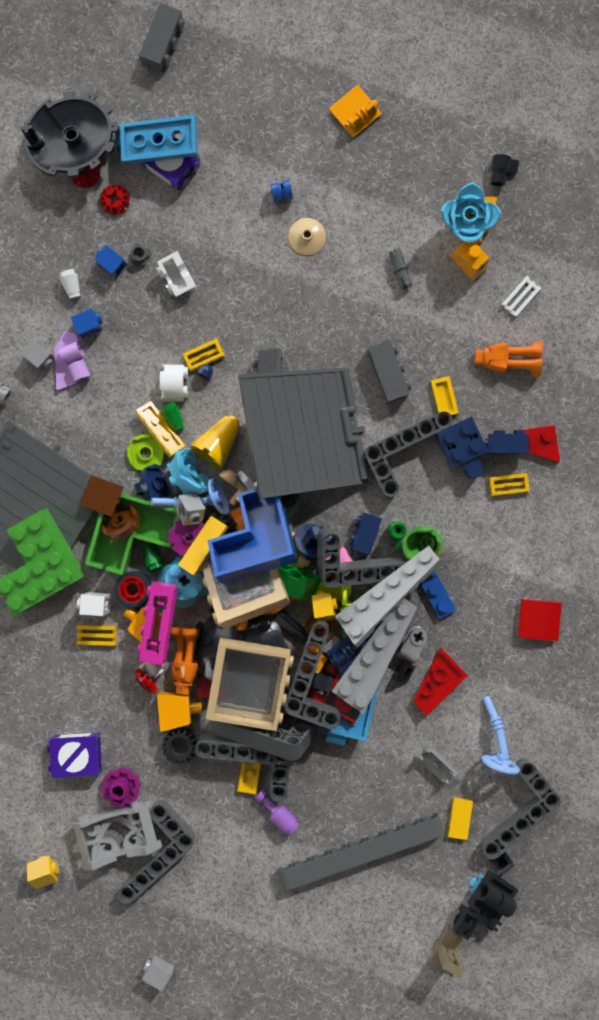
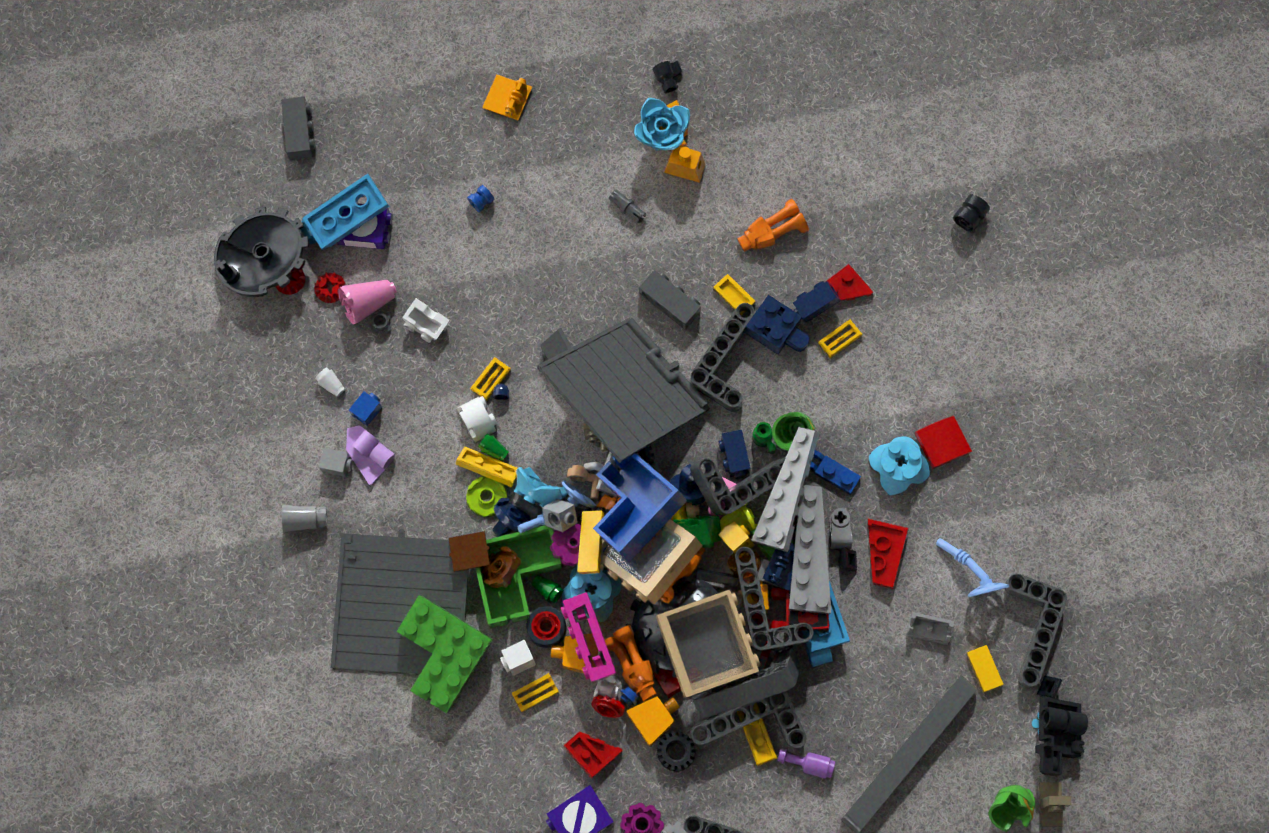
camera: 20 degrees left, 15 degrees down
blue brick [94,245,127,278] -> none
yellow cone [190,415,240,470] -> none
tan dish [288,218,326,256] -> none
black slope [310,671,333,693] -> none
white tile [501,276,541,317] -> none
none -> bright pink cone [338,280,397,325]
none -> red wing [563,731,623,779]
none -> blue plate [620,687,640,706]
none -> medium azure brick [869,436,930,495]
none -> bright green helmet [988,785,1035,832]

